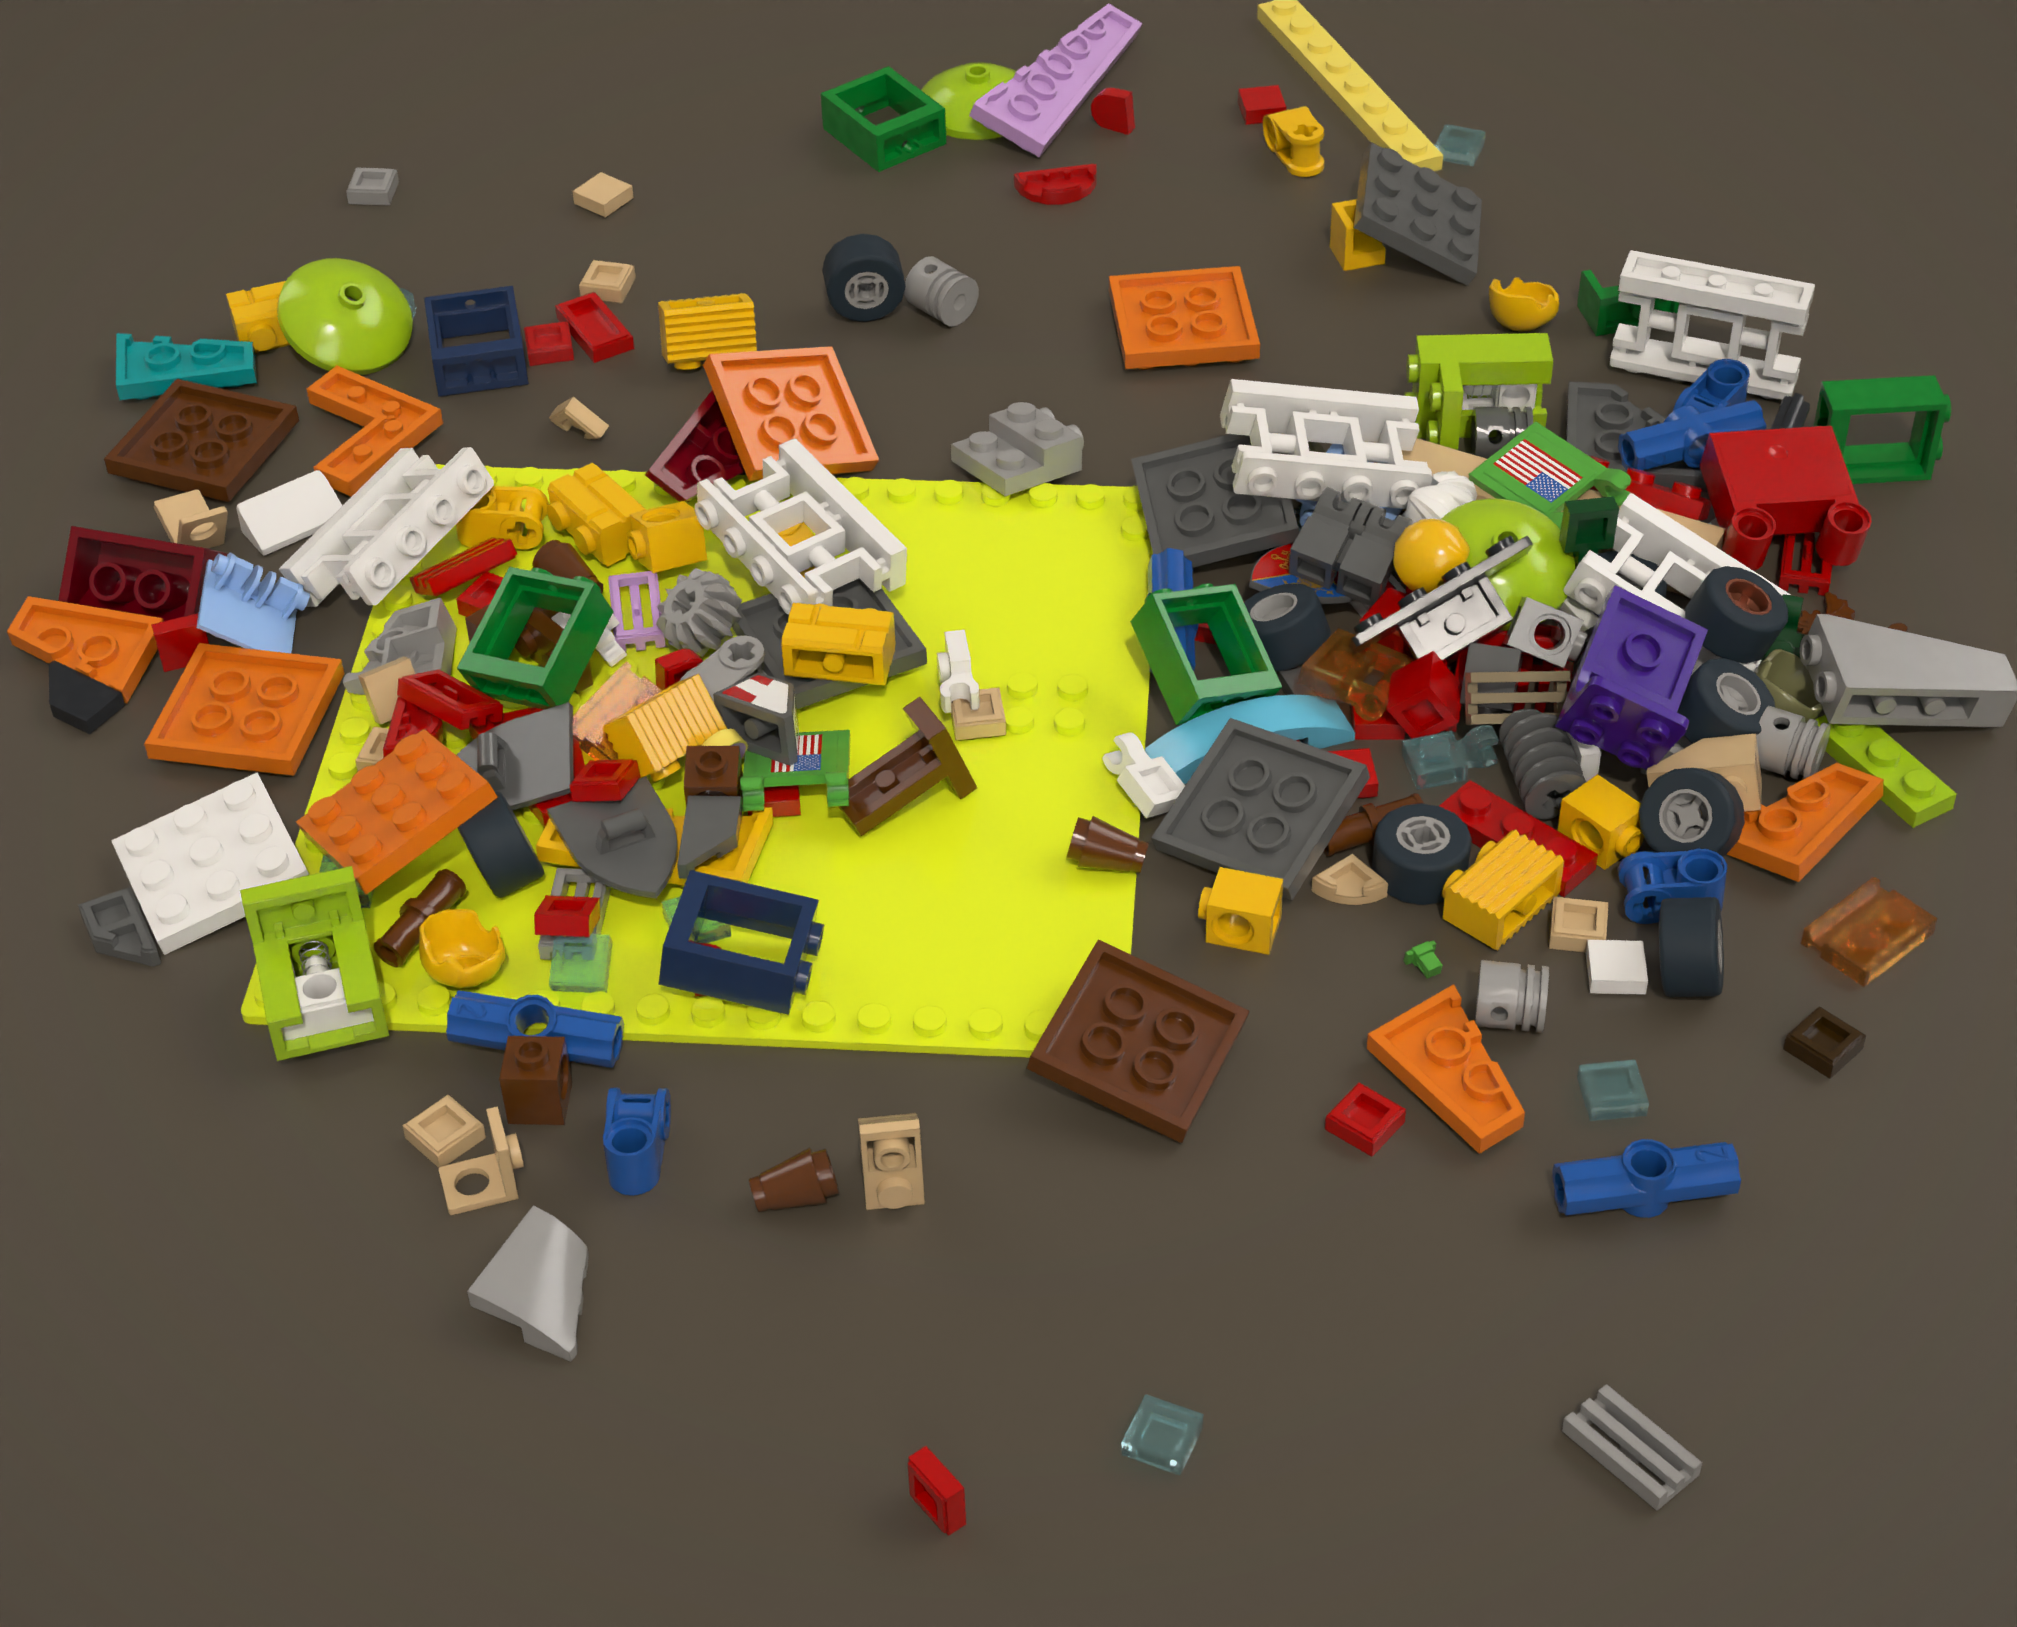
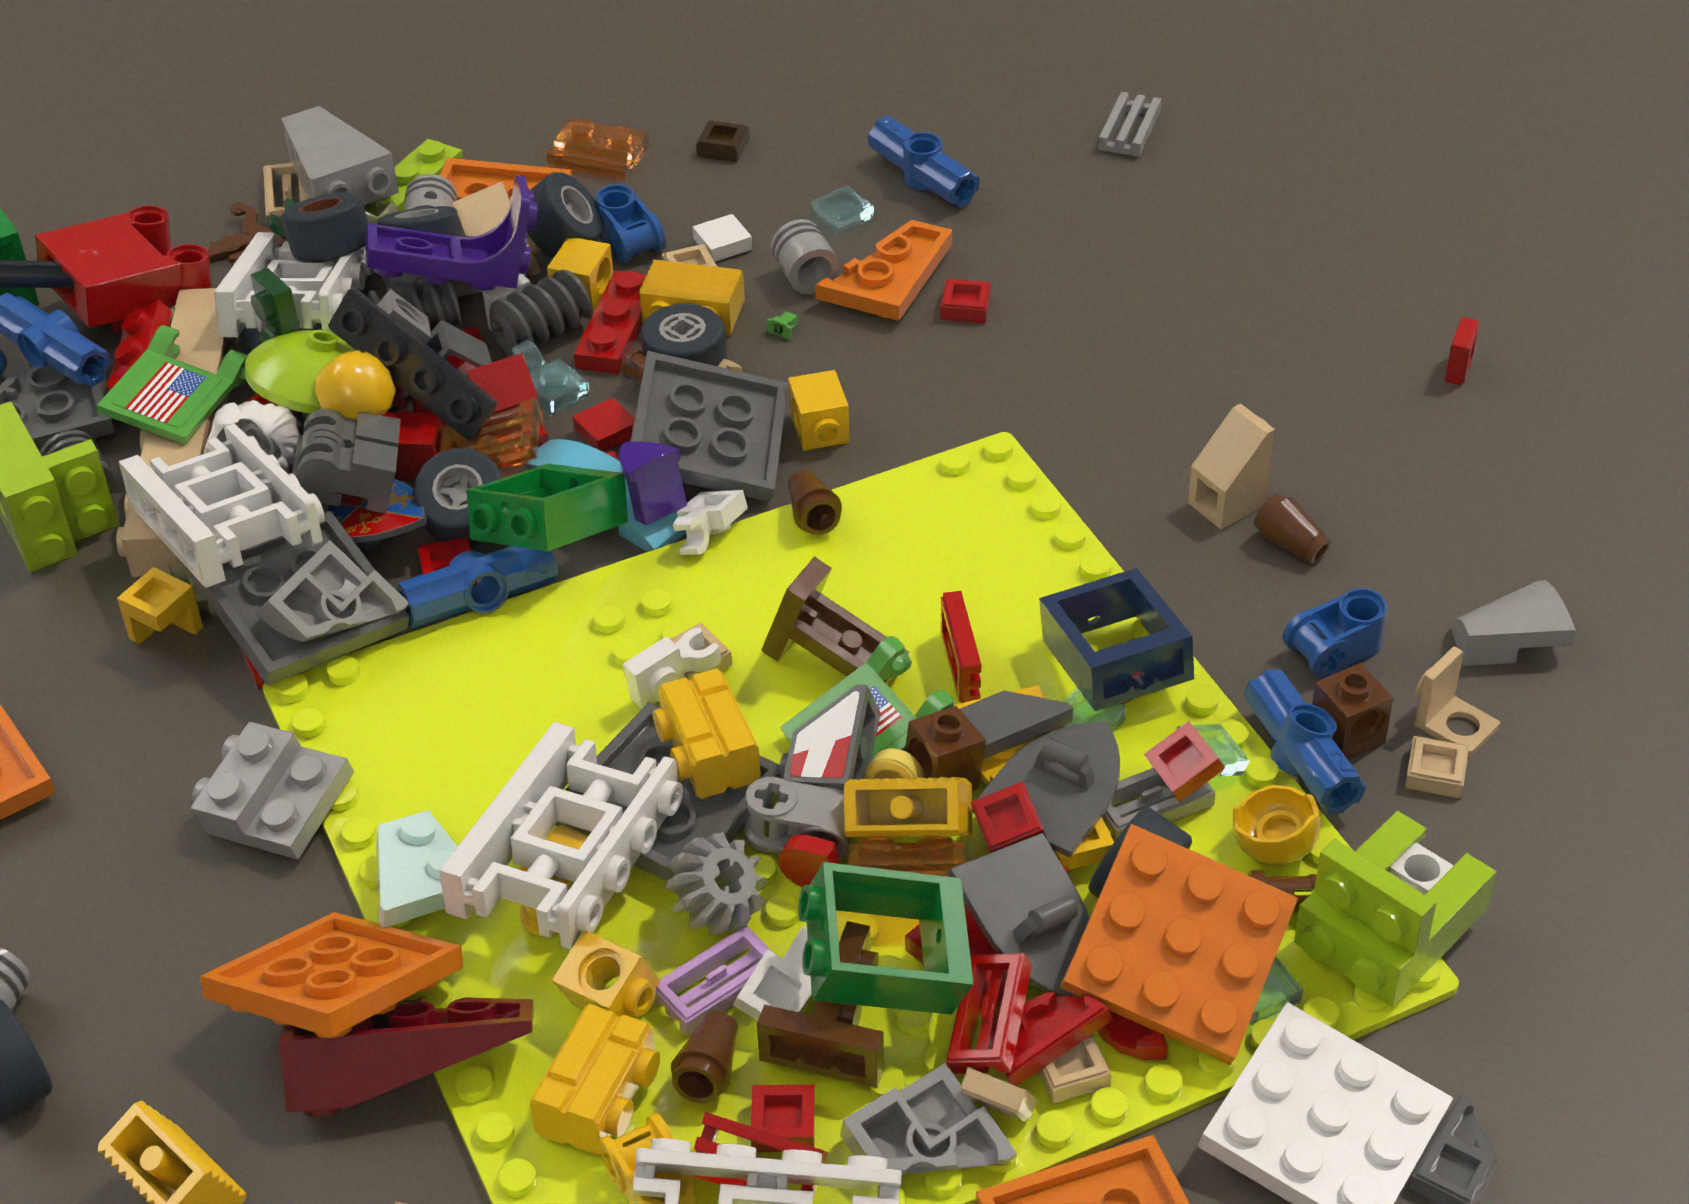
camera: 120 degrees left, 0 degrees up
reddish brown plate [1026,939,1250,1143] -> none
clear light blue tile [1122,1394,1204,1475] -> none
dark tan tile [1465,671,1570,725] -> none
black wheel [1659,897,1724,997] -> none
none -> light grey slope [255,540,409,642]
none -> light aqua wing [376,810,458,928]
none -> dark purple tile [619,442,687,525]
none -> red tile [940,591,982,703]

